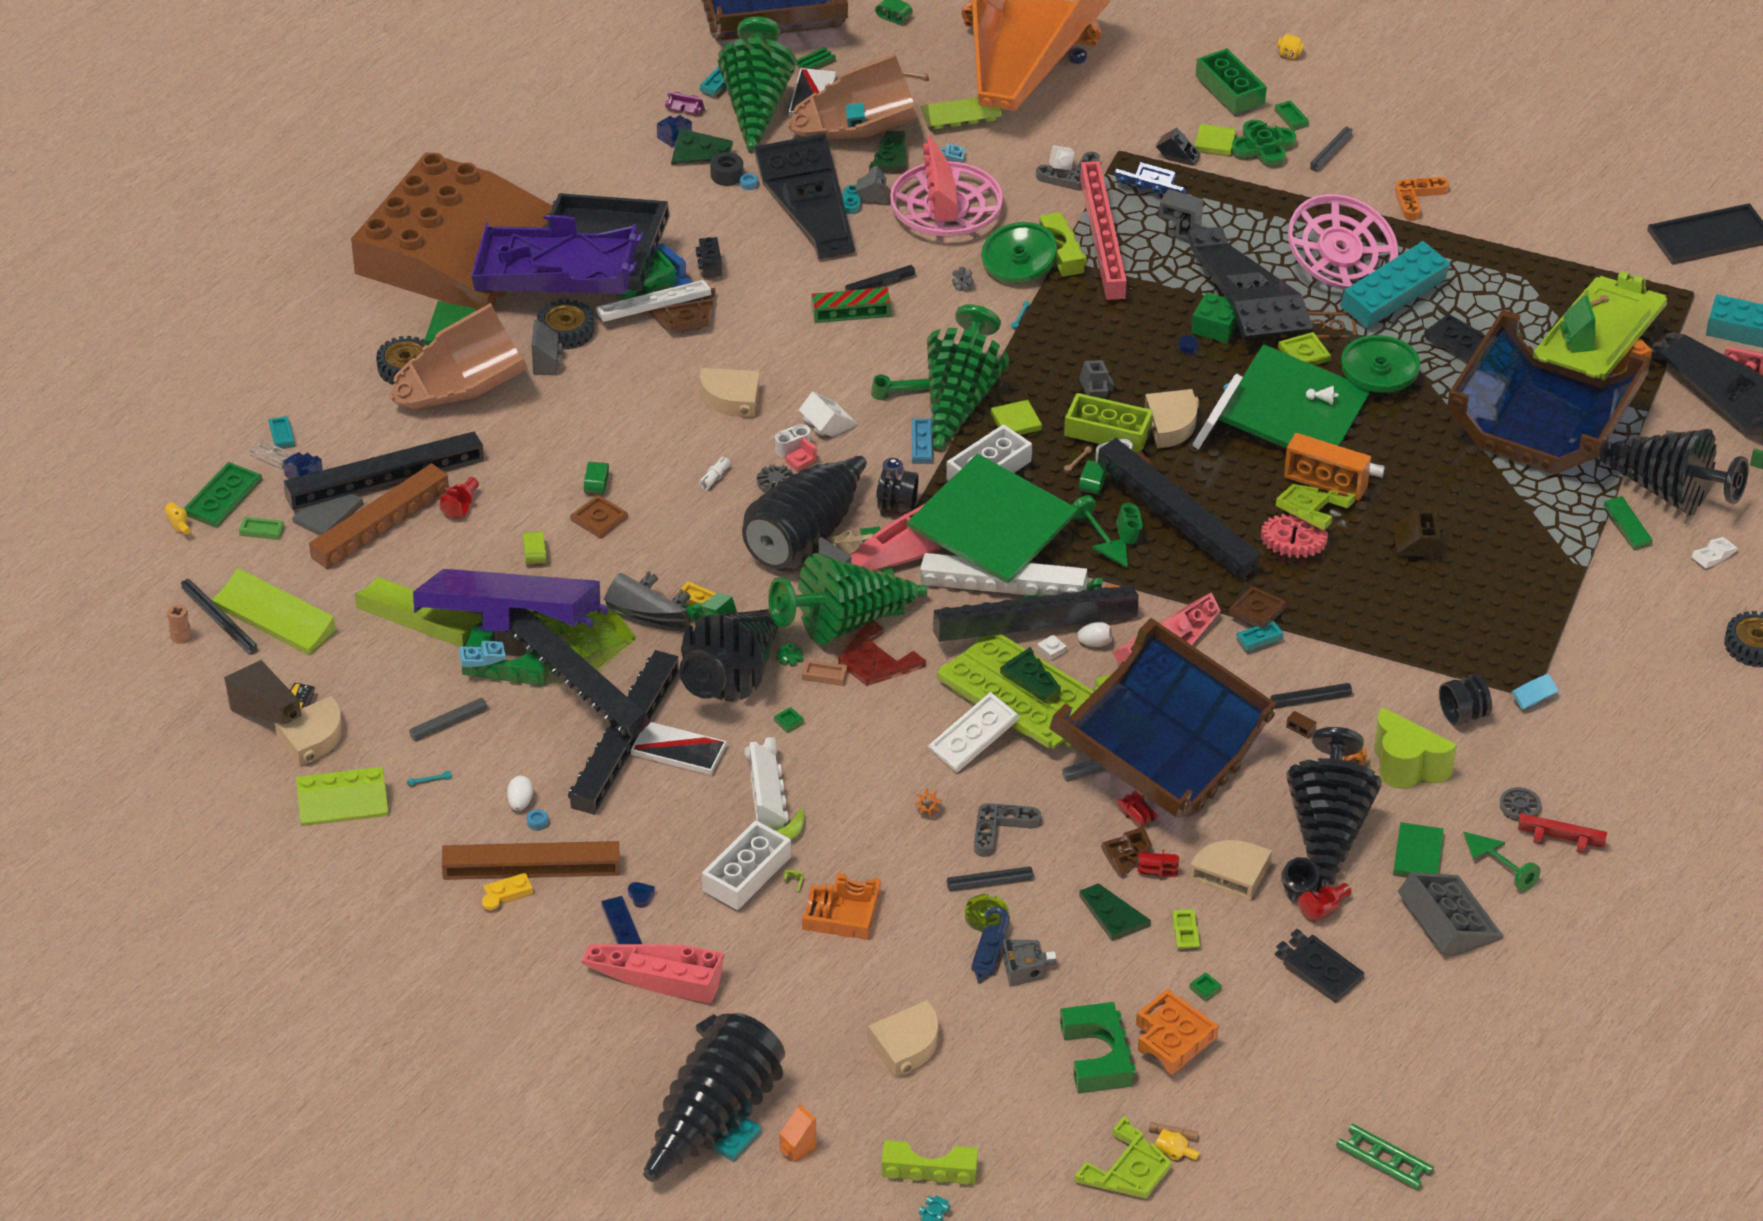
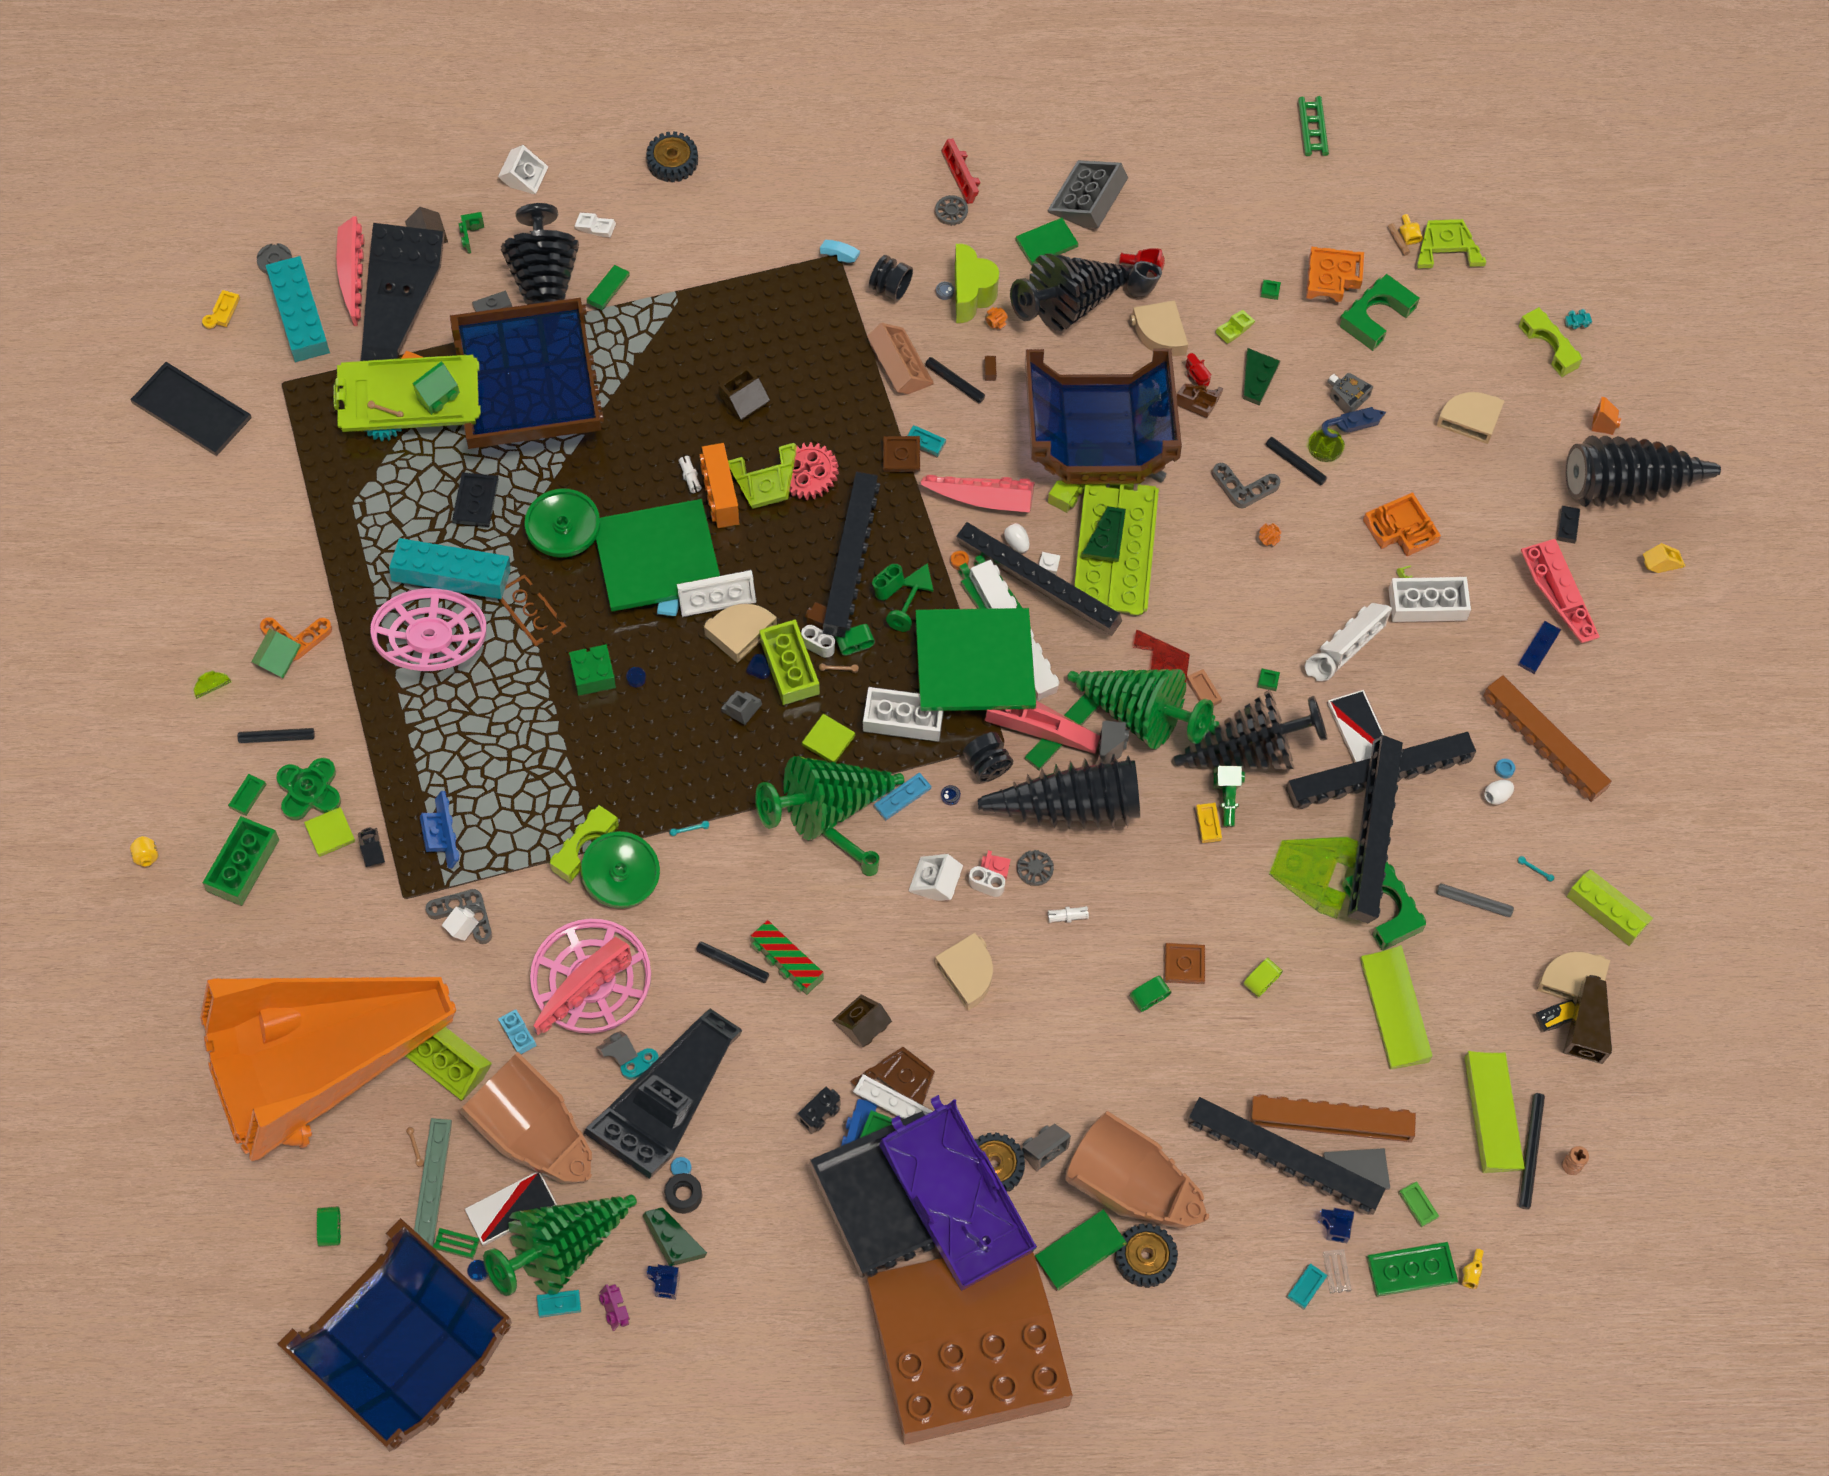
camera: 130 degrees left, 20 degrees up
dark purple piece [413,569,608,631] -> none
red piece [439,477,479,519] -> none
medium azure slope [458,641,506,667] -> none
yellow hinge [482,873,533,910] -> none
dark grey piece [603,571,691,631] -> none
clear blue tile [628,882,655,908] -> none
lime piece [776,808,805,840] -> none
tan piece [827,530,873,555] -> none
teal brick [846,102,867,128] -> none
dark green wing [869,131,906,172] -> none
white tile [928,692,1020,773] -> none
dark grey plant [952,267,973,291] -> none
coral brick [1080,161,1126,300] -> none
dark grey brick [1159,189,1204,241] -> none
black wing [1186,227,1313,339] -> none
black tile [1275,929,1365,1003] -> none
lime tile [1278,332,1331,365] -> none
white piece [1306,385,1338,405] -> none
green piece [1463,831,1541,892] -> none
none -> clear neon green tile [194,671,231,699]
none -> slope [251,628,301,678]
none -> sand green tile [407,1118,452,1281]
none -> dark brown slope [832,994,892,1047]
none -> nougat slope [867,323,934,394]
none -> yellow slope [1643,543,1685,573]

